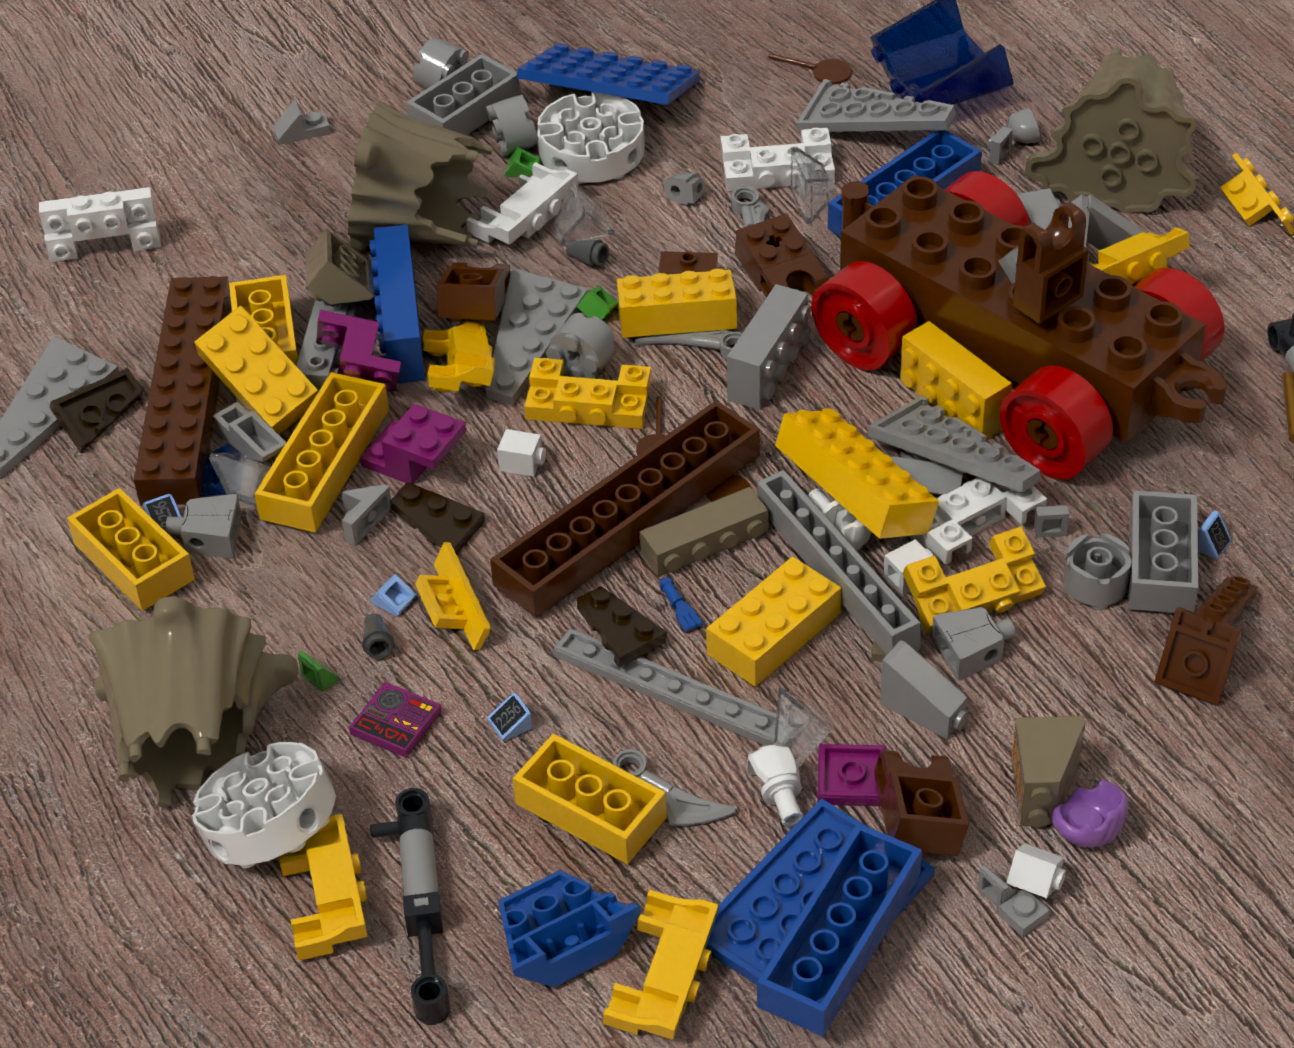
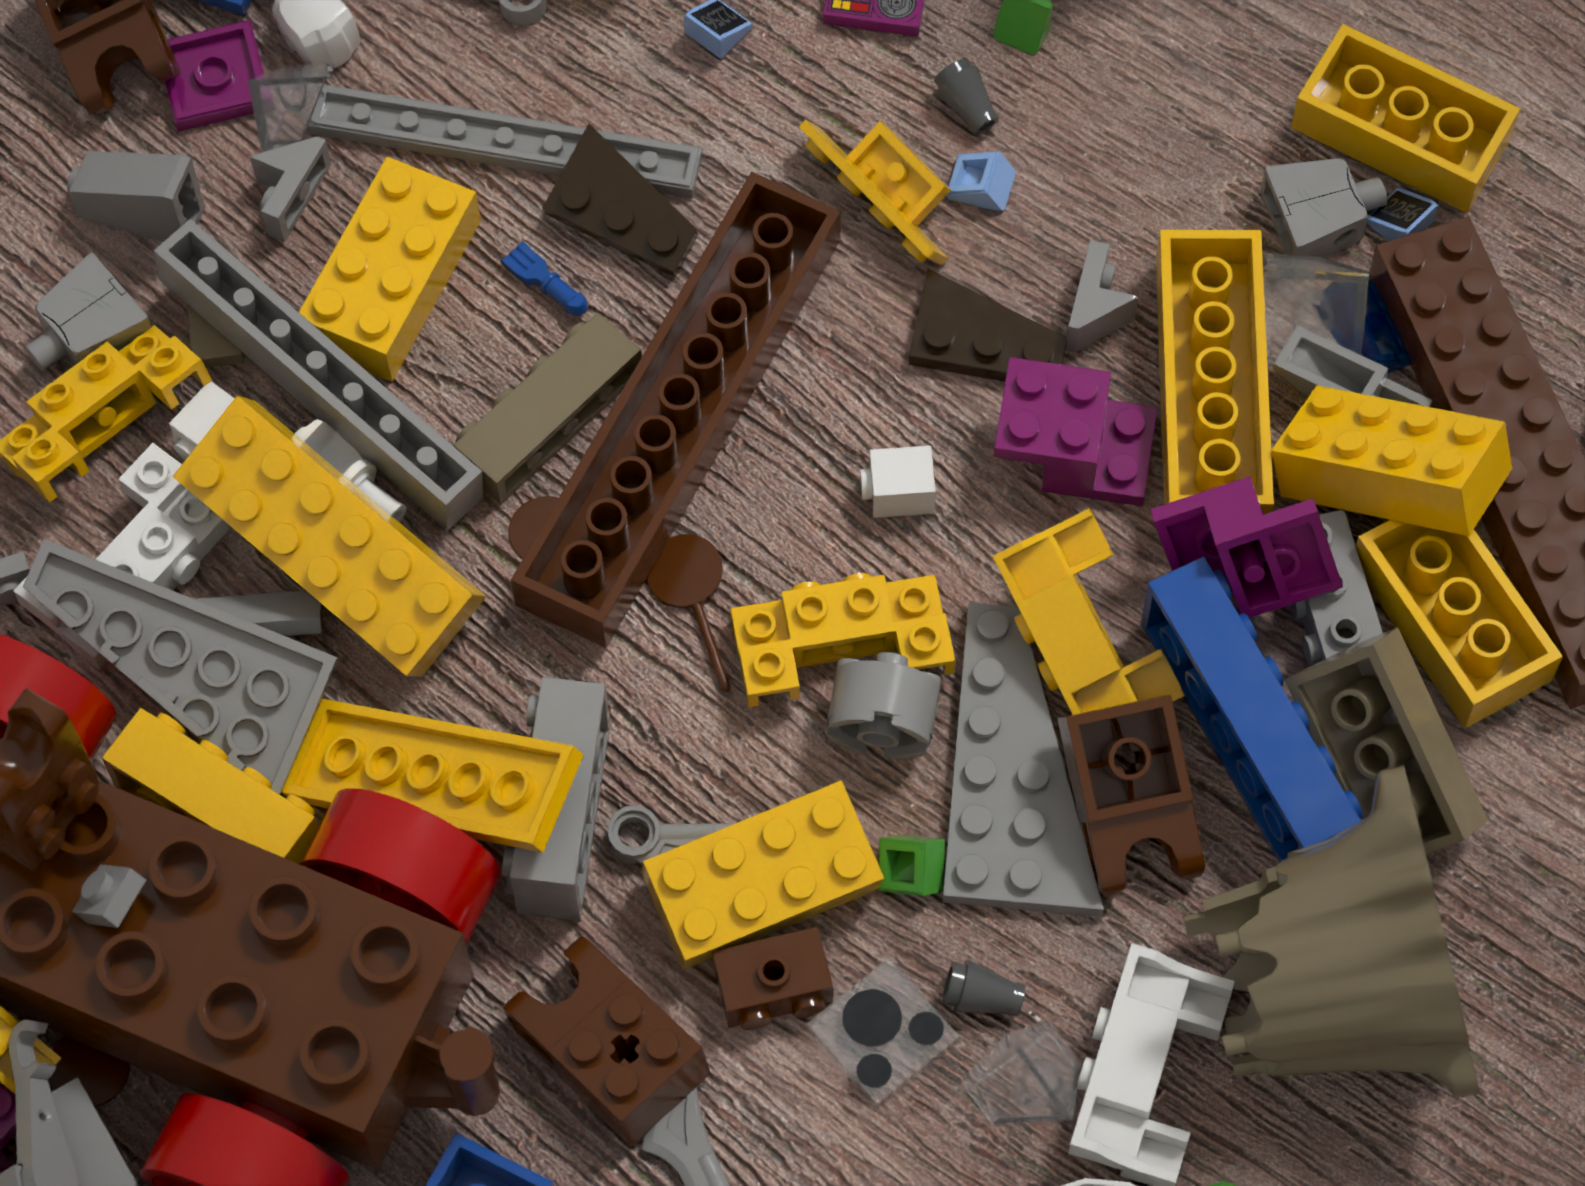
camera: 160 degrees right, 20 degrees up
none -> light grey slope [250,136,331,243]
none -> yellow plate [281,699,584,853]
none -> clear tile [807,958,960,1109]

